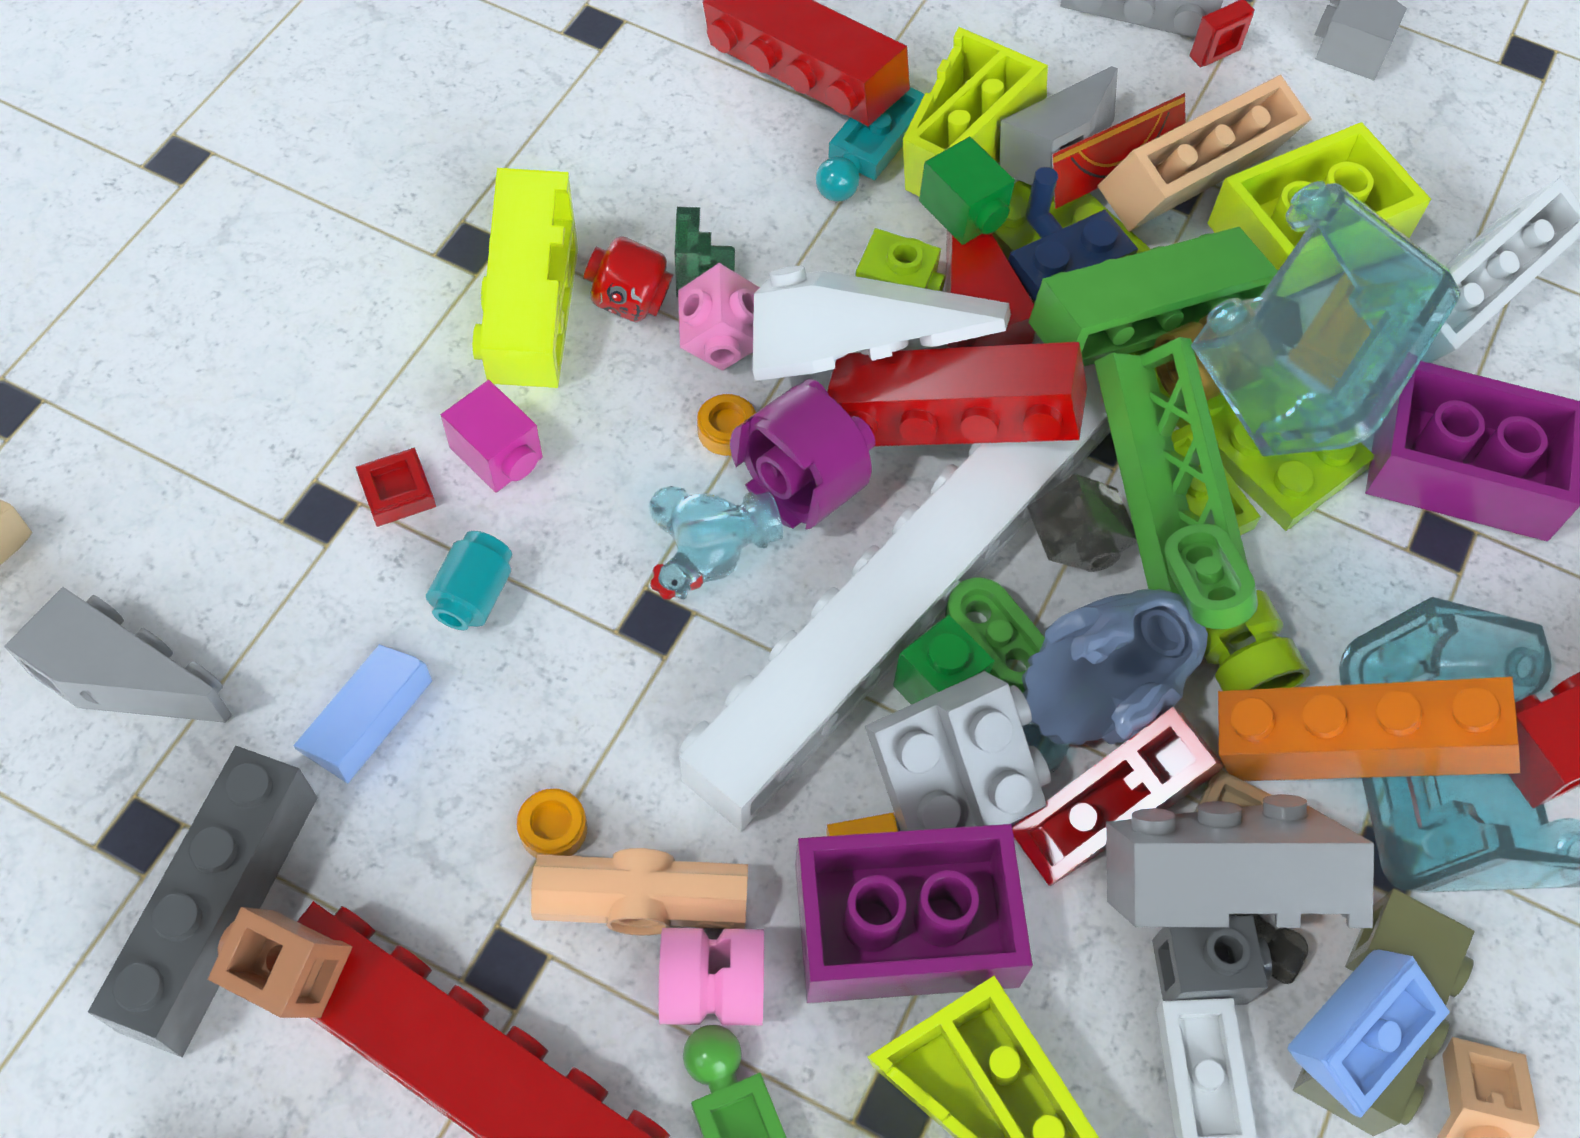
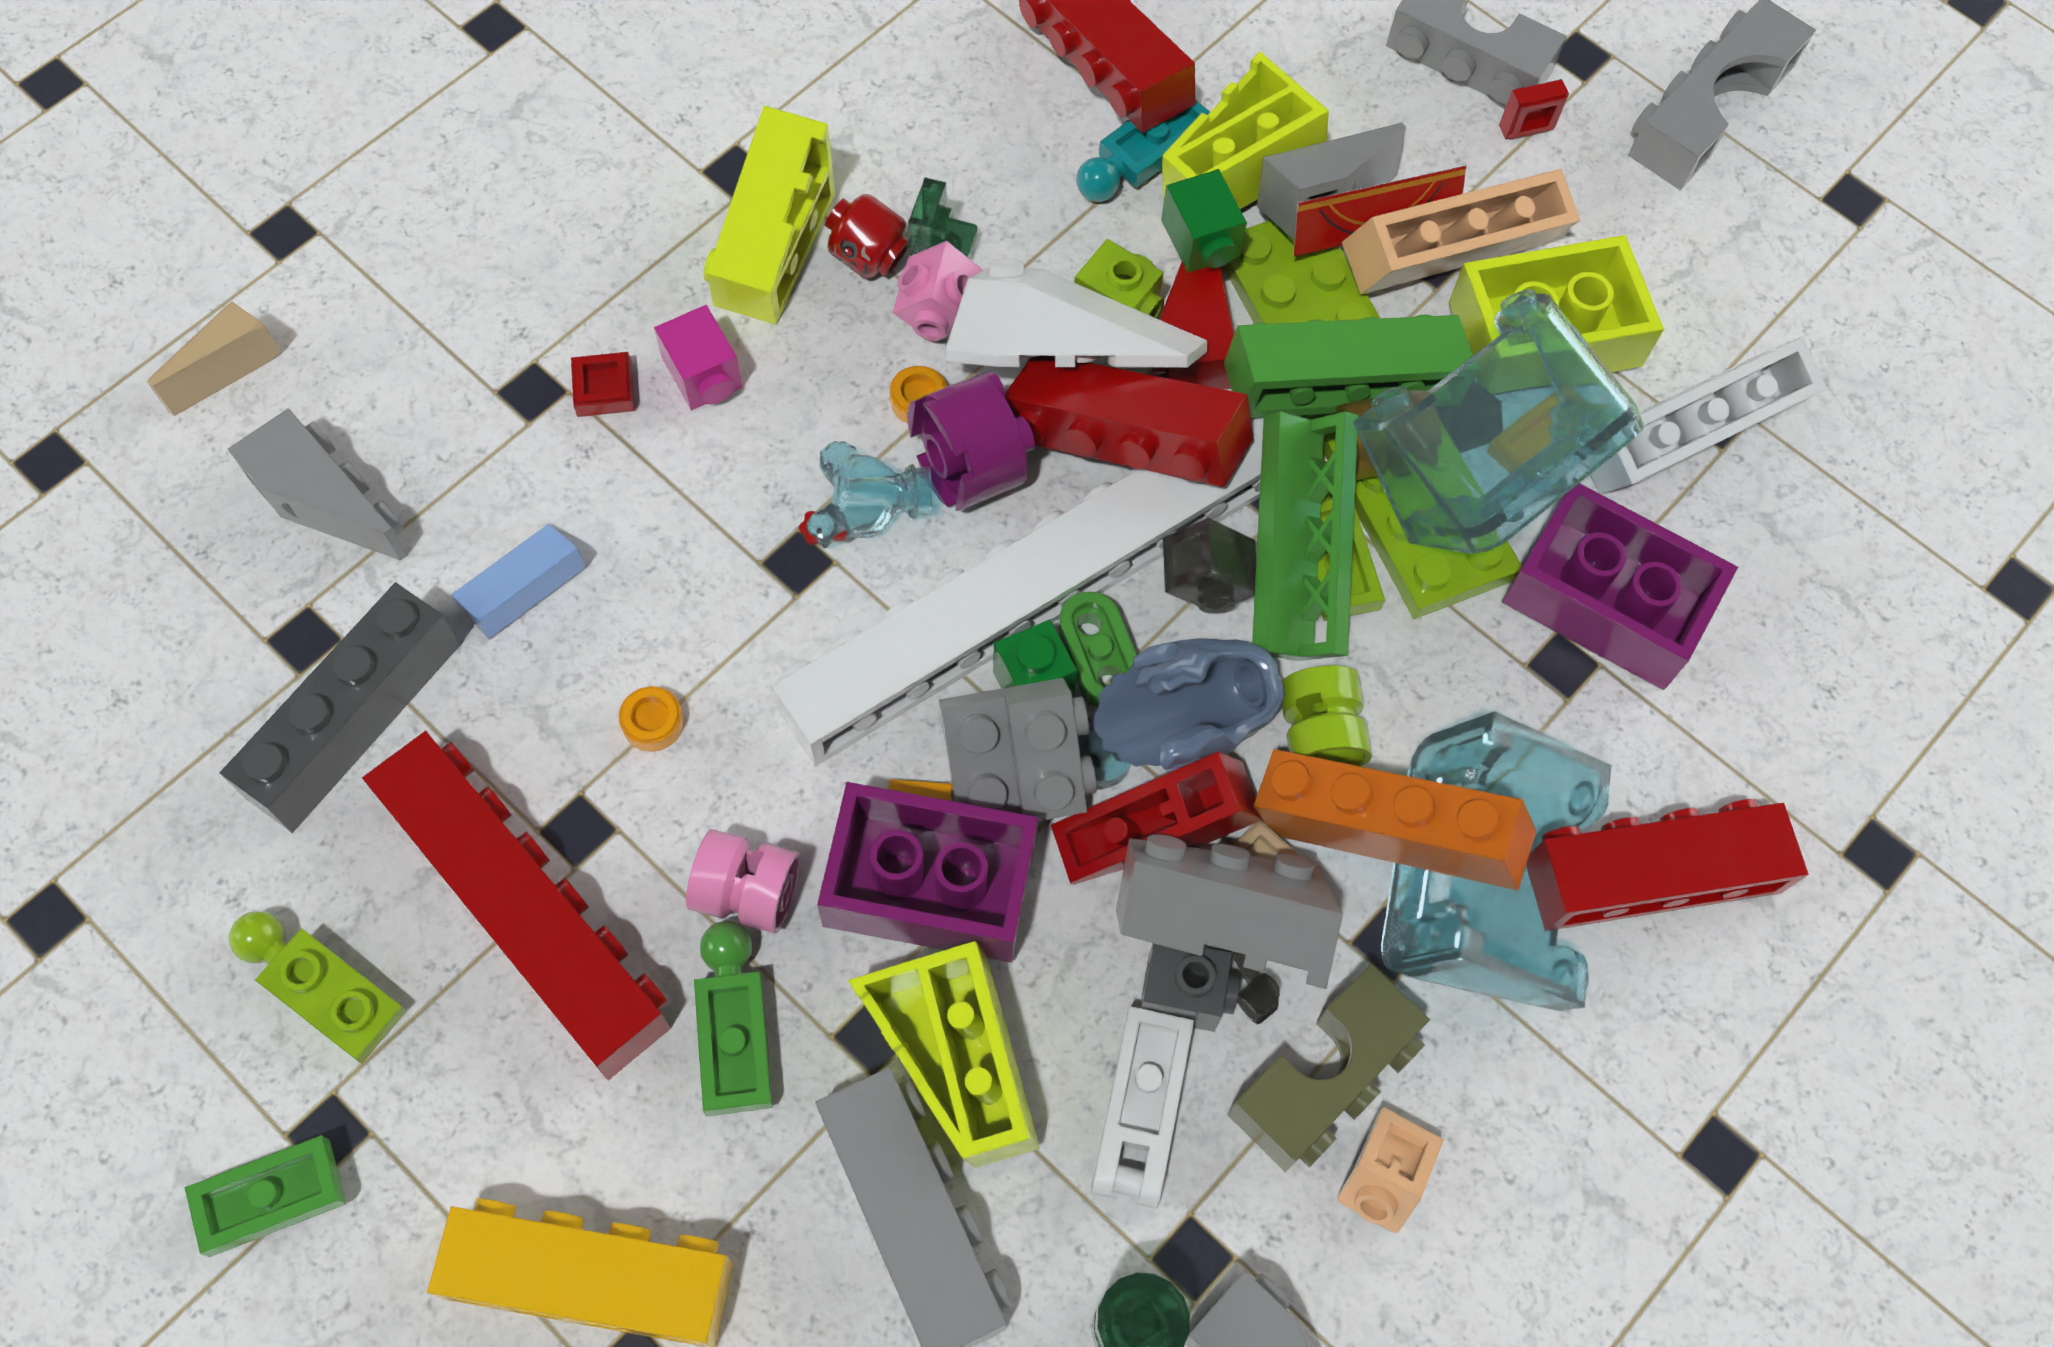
camera: 15 degrees right, 5 degrees up
nougat brick [207,907,353,1018] -> none
teal brick [426,531,512,631] -> none
light nougat piece [531,848,748,936] -> none
dark blue plate [1008,167,1138,302] -> none
bright green plate [1164,524,1258,629] -> none
light blue slope [1287,949,1450,1118] -> none

